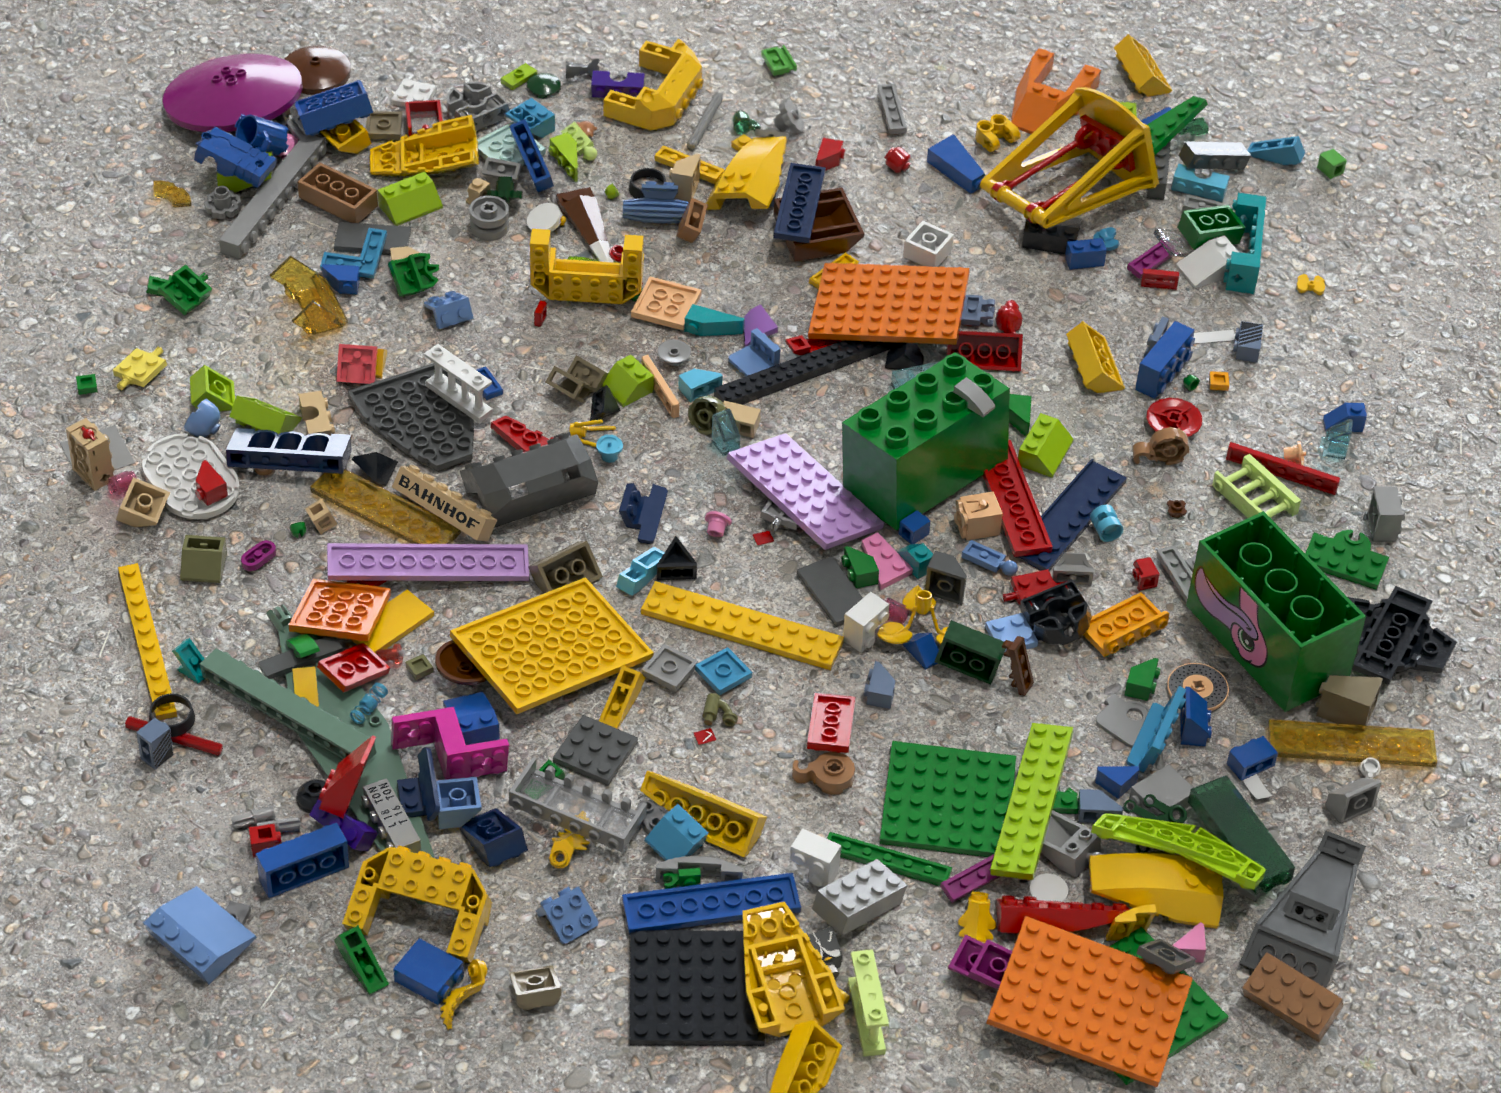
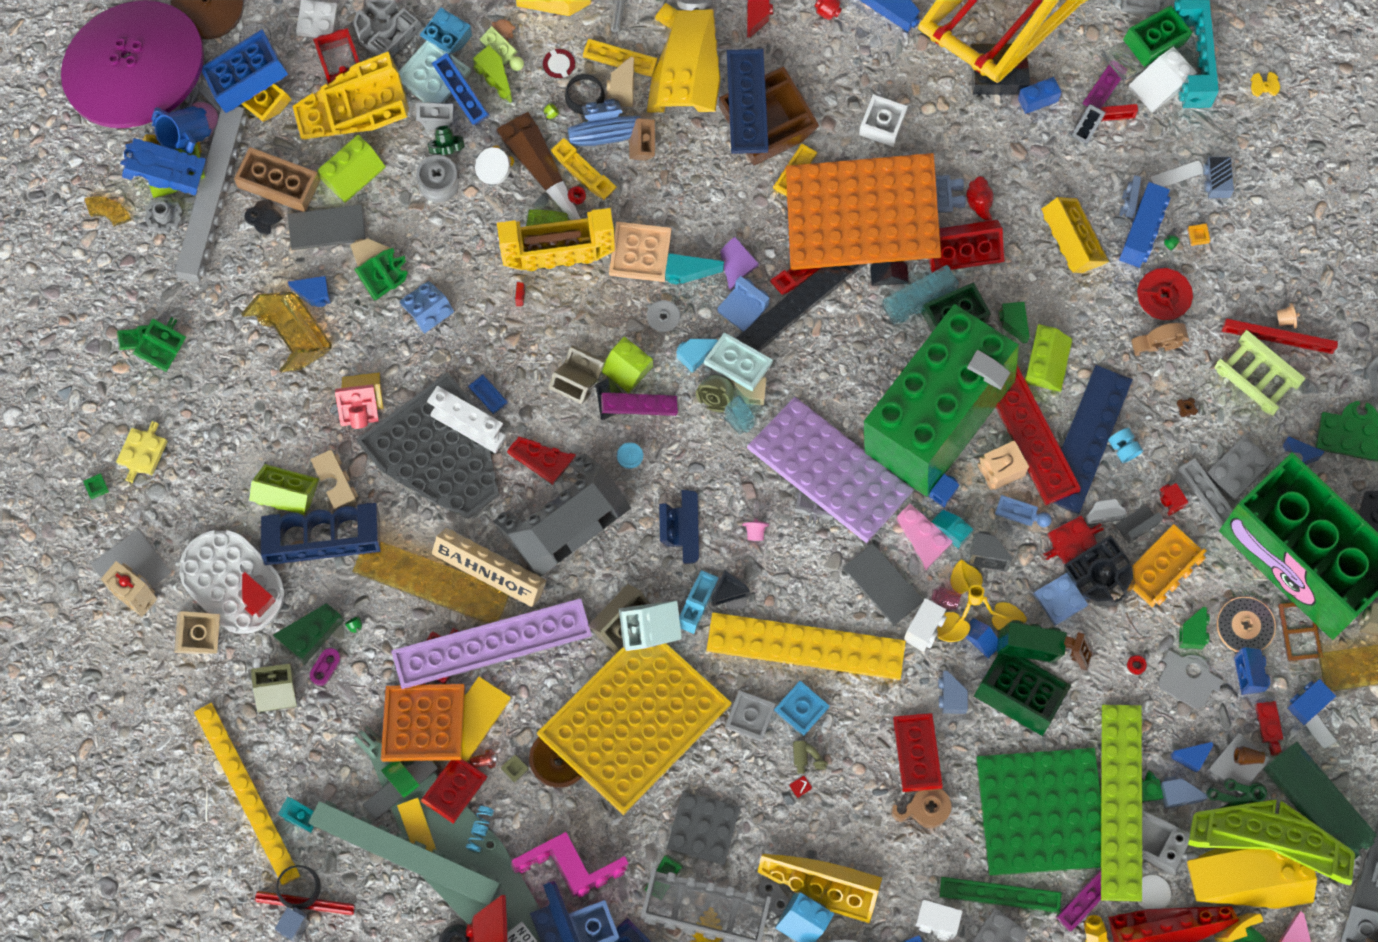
camera: 10 degrees left, 25 degrees up
clear pink brick [107,471,137,496] -> none
medium blue cylinder [184,399,221,437] -> none
lime slope [190,365,235,411] -> none
tan brick [305,499,338,534] -> none
dark azure plate [320,228,387,279] -> none
black slope [351,452,398,486] -> none
dark tan plate [365,111,403,140] -> none
blue slope [443,692,500,745] -> none
tan brick [466,178,490,204] -> none
yellow plant [569,420,616,448] -> none
yellow slope [599,665,646,729] -> none
light nougat tile [641,355,679,419] -> none
red sticker [753,531,774,545] -> none
green slope [841,546,879,588] -> none
dark azure piece [1093,227,1120,251] -> none
dark azure bracket [1126,686,1186,773] -> none
clear light blue slope [1320,419,1353,459] -> none
blue slope [1323,403,1367,432] -> none
none -> black plate [244,200,282,234]
none -> dark green wedge [273,603,344,665]
none -> reddish brown plate [524,229,581,251]
none -> sticker [543,49,575,78]
none -> yellow slope [551,138,617,200]
none -> magenta plate [601,393,678,416]
none -> light aqua slope [619,600,682,651]
none -> light aqua plate [704,332,773,391]
none -> dark green slope [973,653,1071,737]
none -> slope [1071,103,1106,144]
none -> dark grey panel [1115,504,1163,544]
none -> red plate [1127,655,1147,675]
none -> reddish brown cone [1234,746,1265,766]
none -> red plate [1255,701,1283,756]
none -> dark orange window [1278,603,1323,661]

